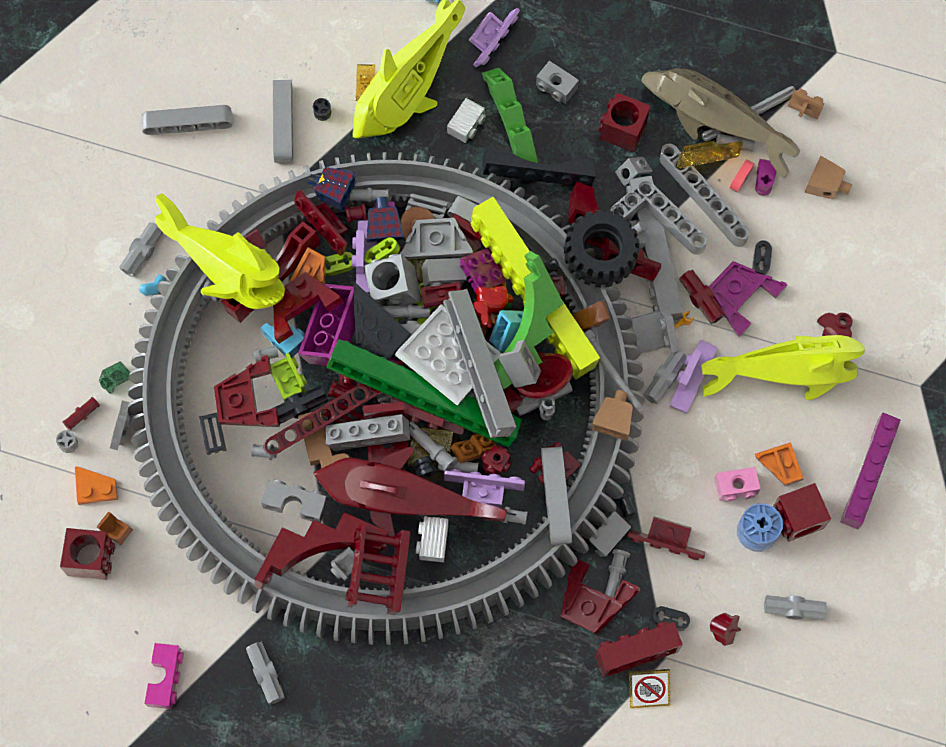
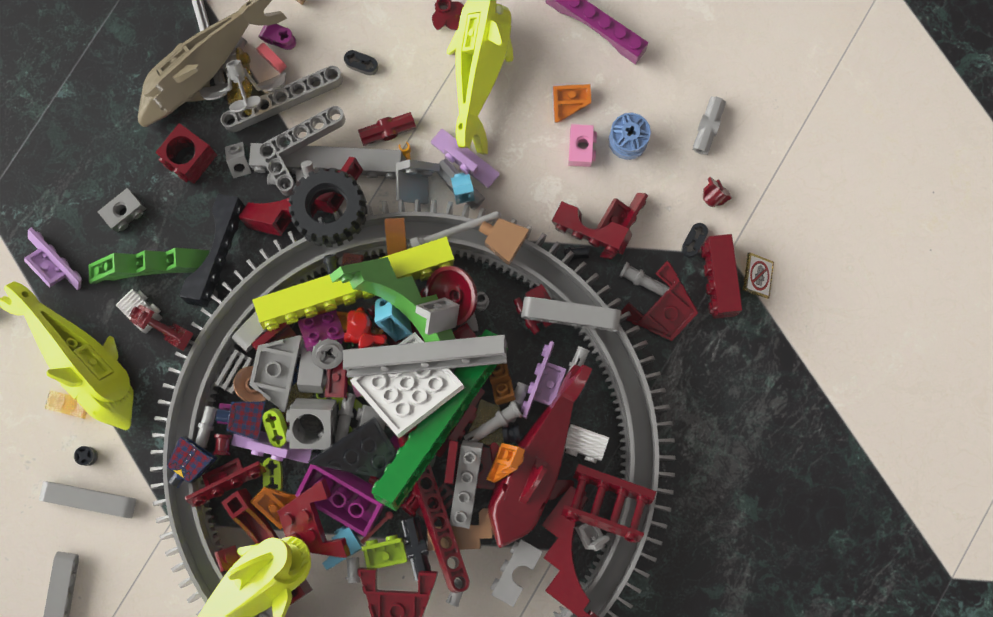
camera: 70 degrees left, 10 degrees up
dark red brick [481,445,512,476] -> none
light grey panel [589,512,631,557] -> none
magenta wing [709,261,788,337] -> none
dark red brick [773,483,831,542] -> none
none -> dark red fence [129,304,193,351]
none -> light grey plant [199,60,286,112]
none -> light grey gear [311,338,344,369]
none -> coral hinge [360,511,393,544]
none -> medium azure arch [451,173,475,205]
none -> orange wing [486,443,525,483]
none -> dark red arch [552,201,632,255]

